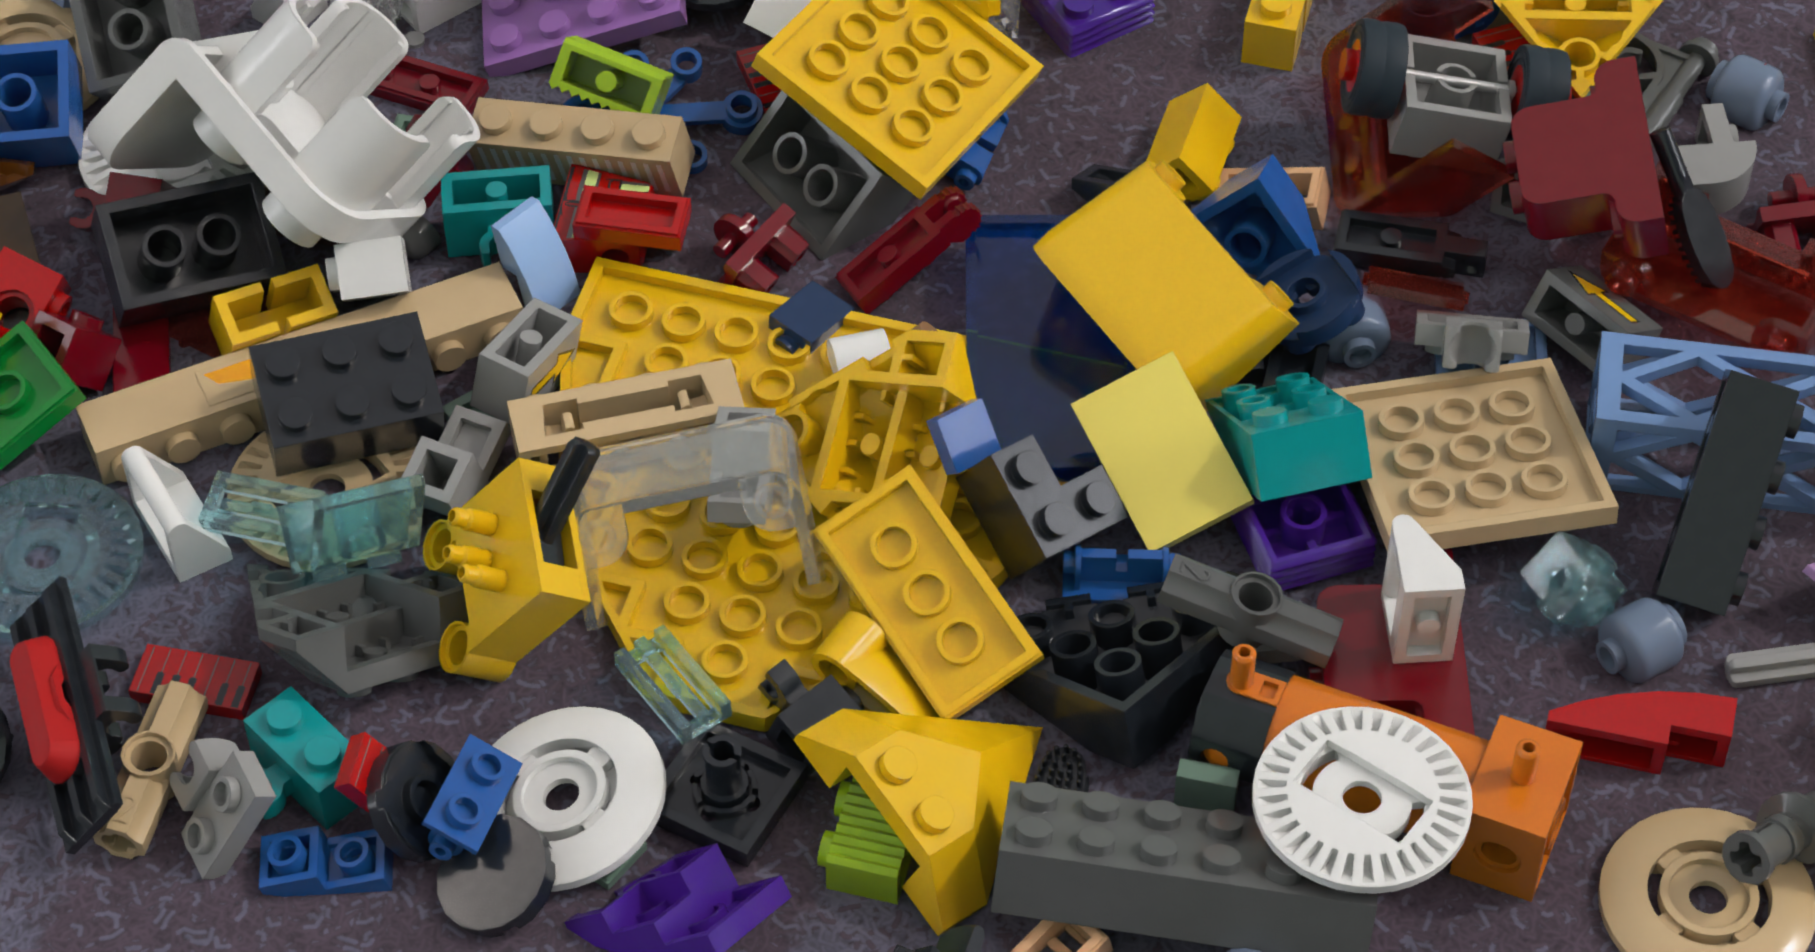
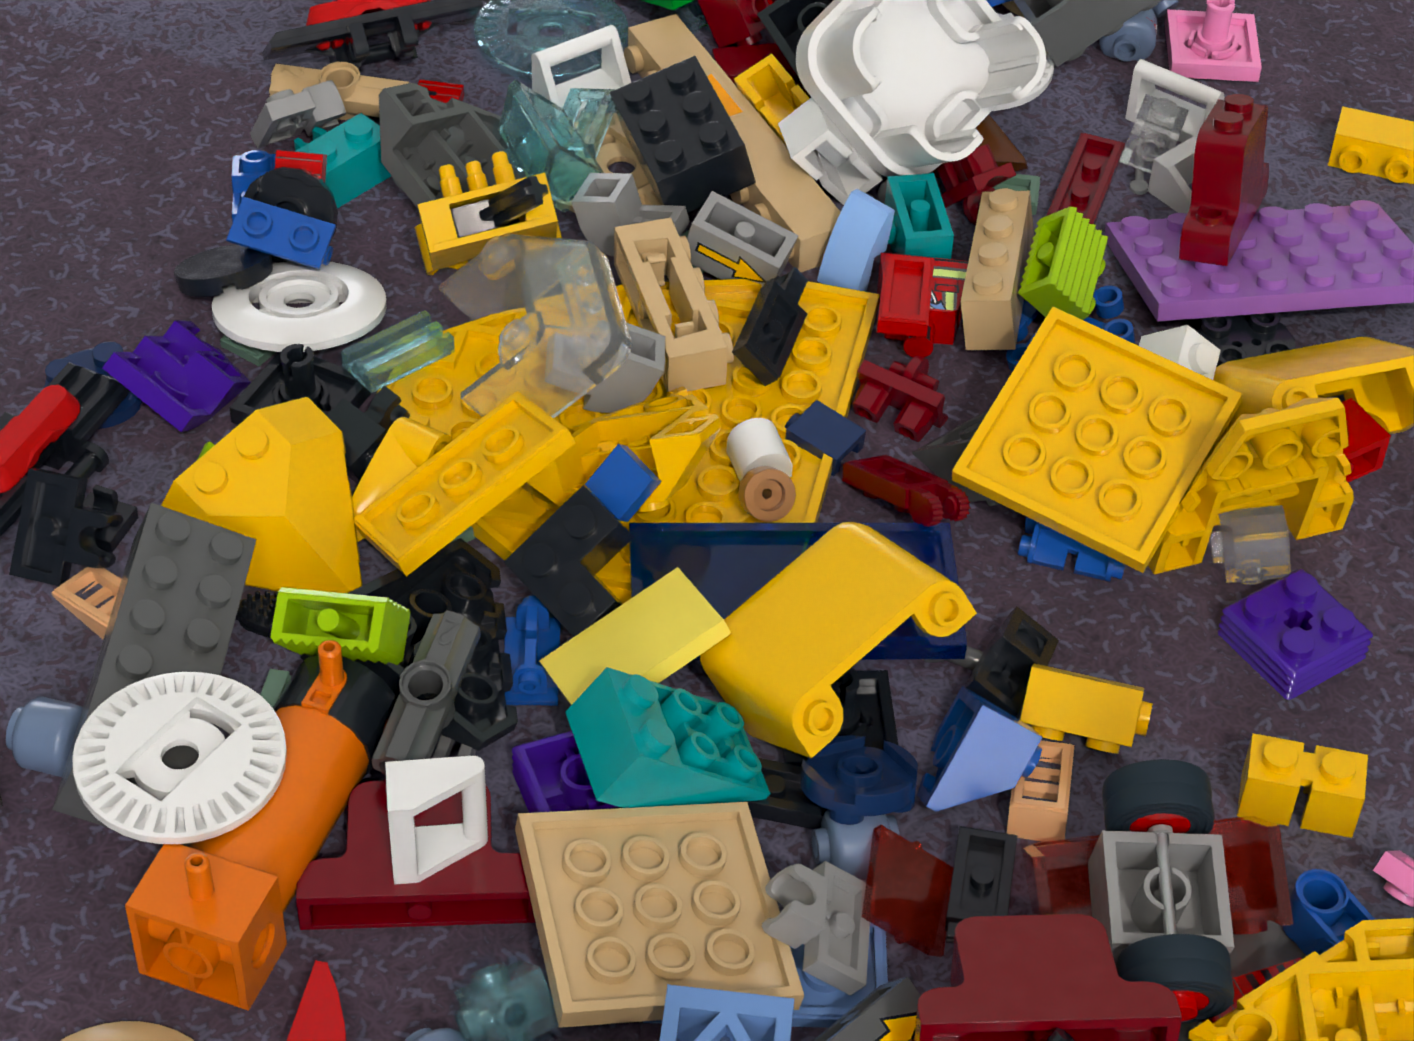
camera: 85 degrees right, 5 degrees down
none -> lime brick [270,587,410,665]
none -> black hinge [732,267,808,386]

